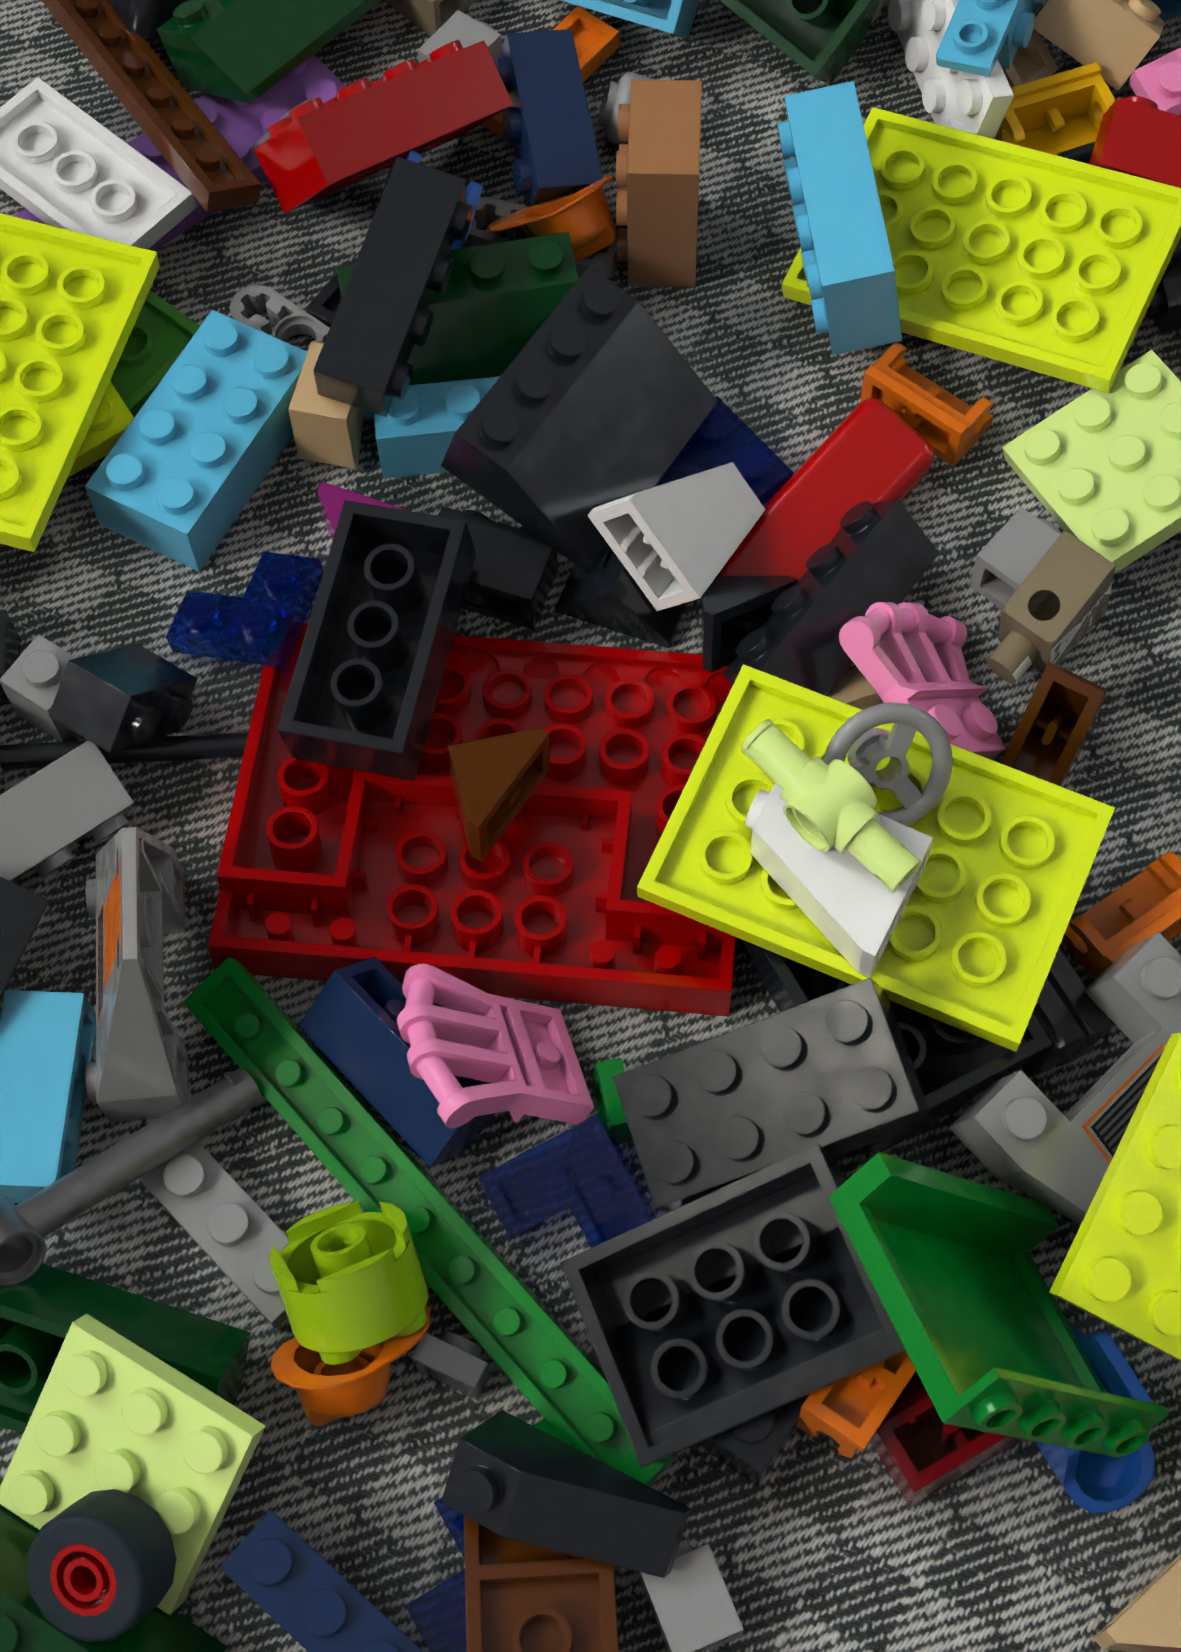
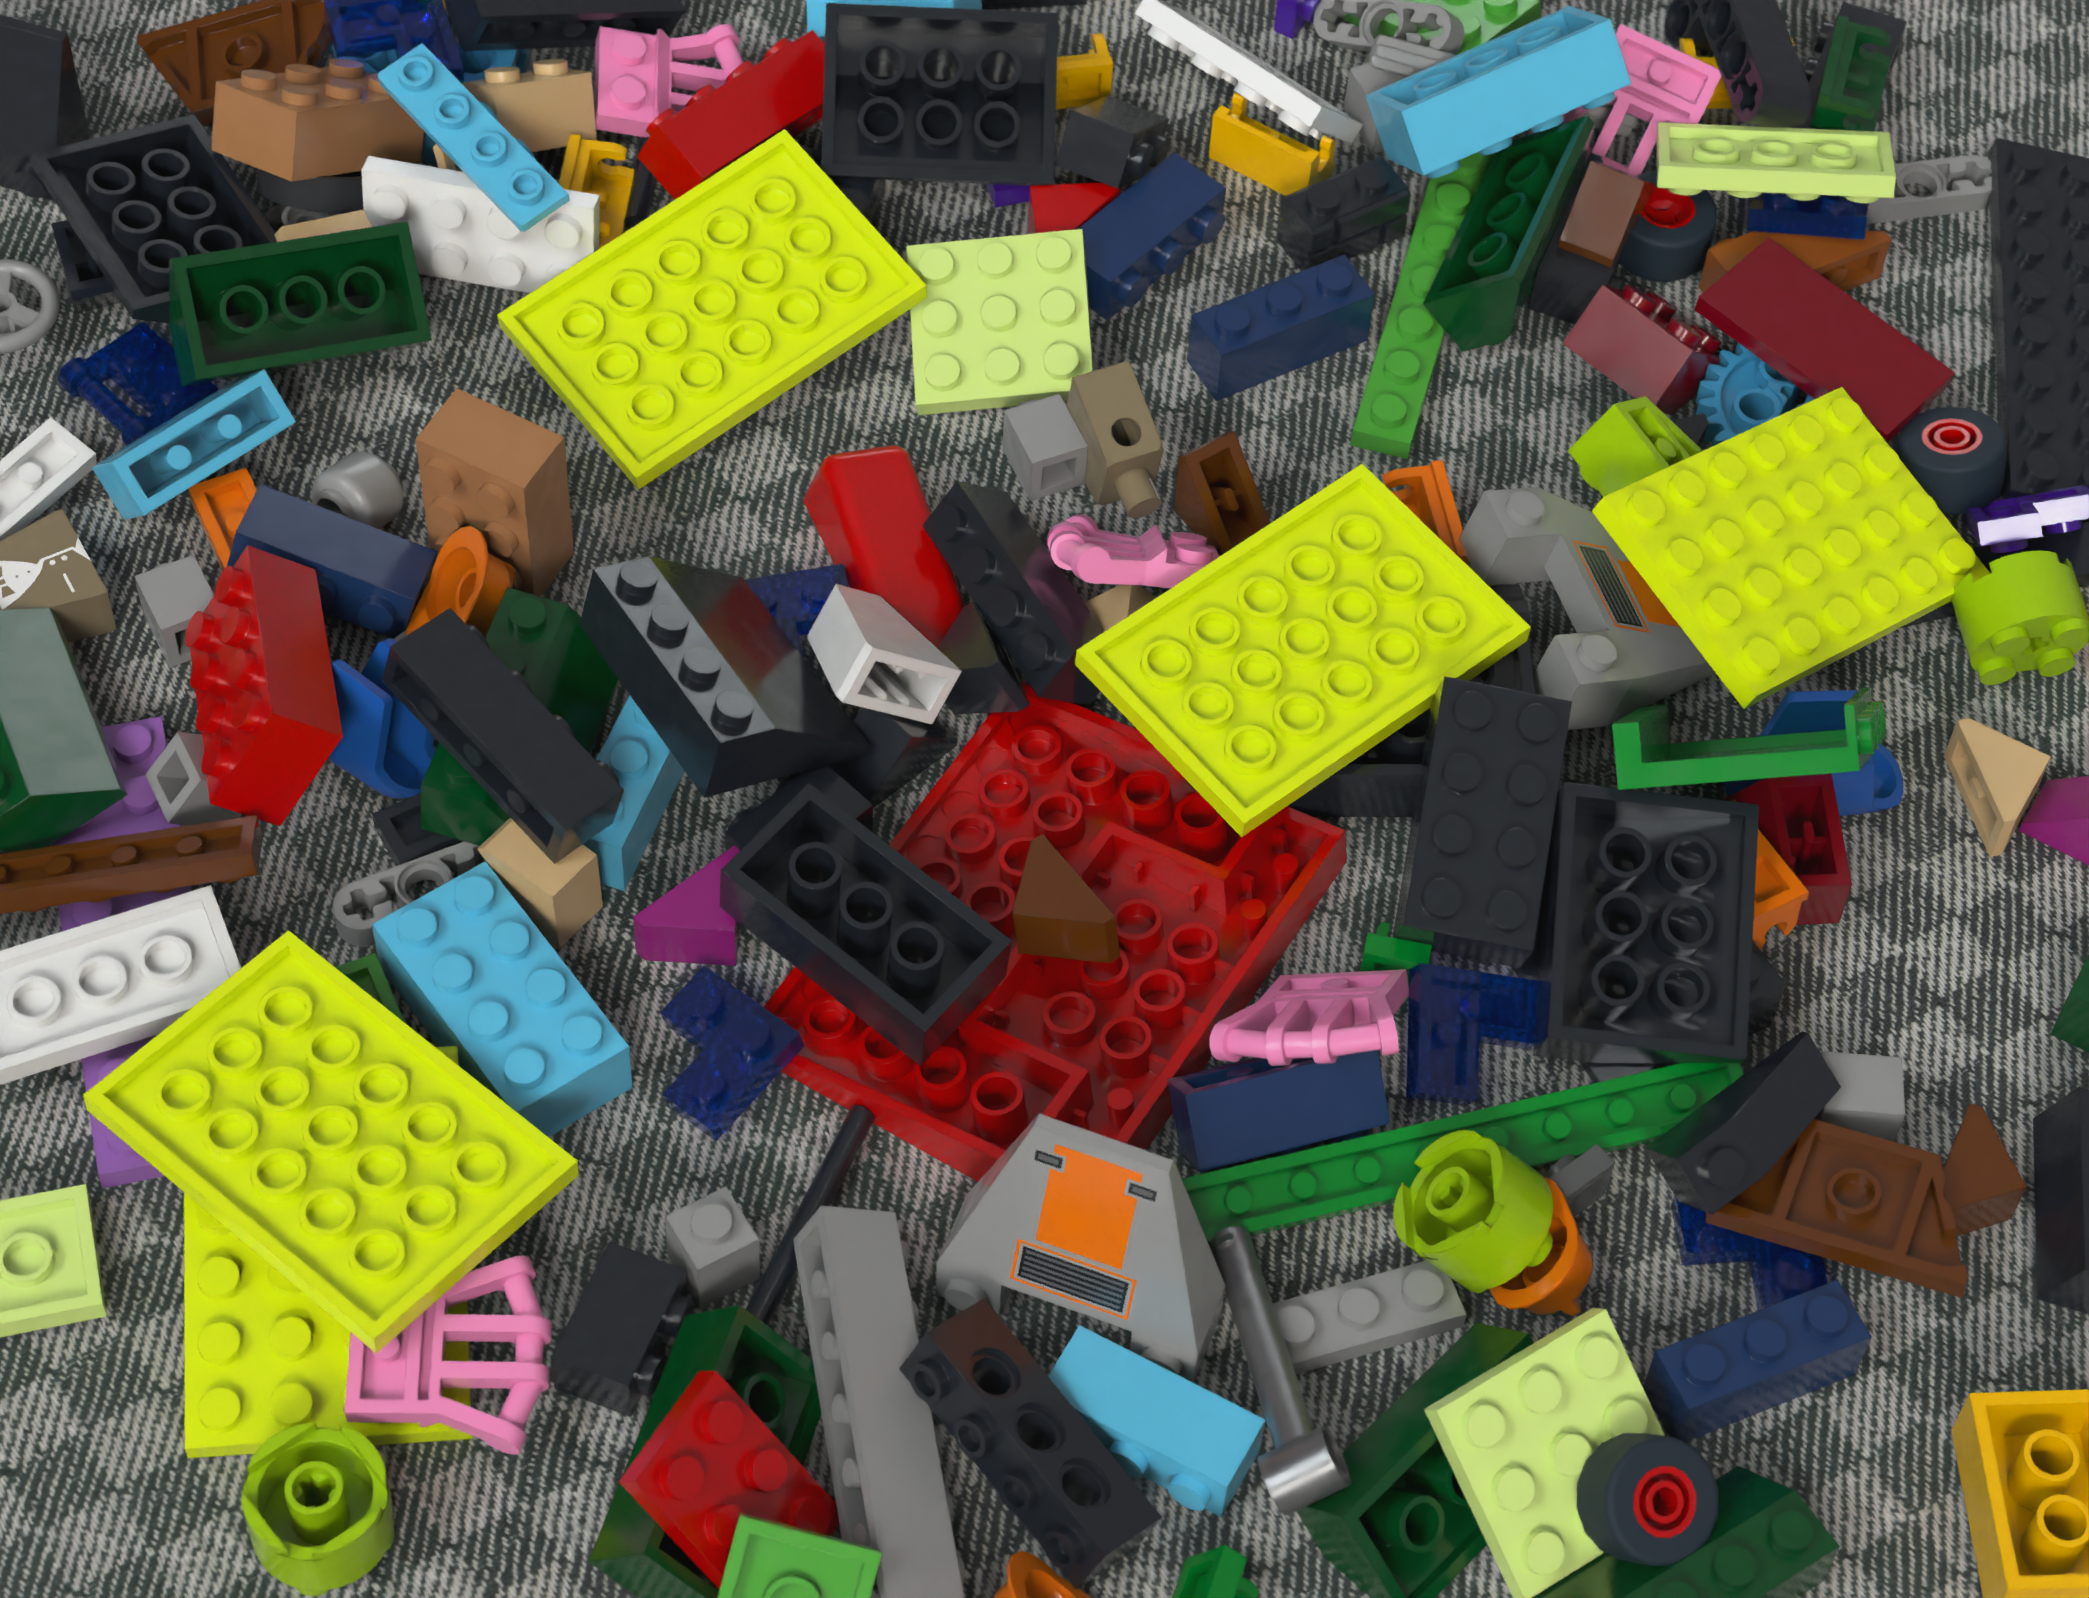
camera: 70 degrees left, 10 degrees down
black brick [49,644,198,752] -> none
yellowish green pin [741,719,921,893] -> none
white slope [745,783,933,978] -> none
medium azure brick [777,81,902,355] -> none
light grey piece [823,703,953,826] -> none
orange hinge [860,342,994,467] -> none

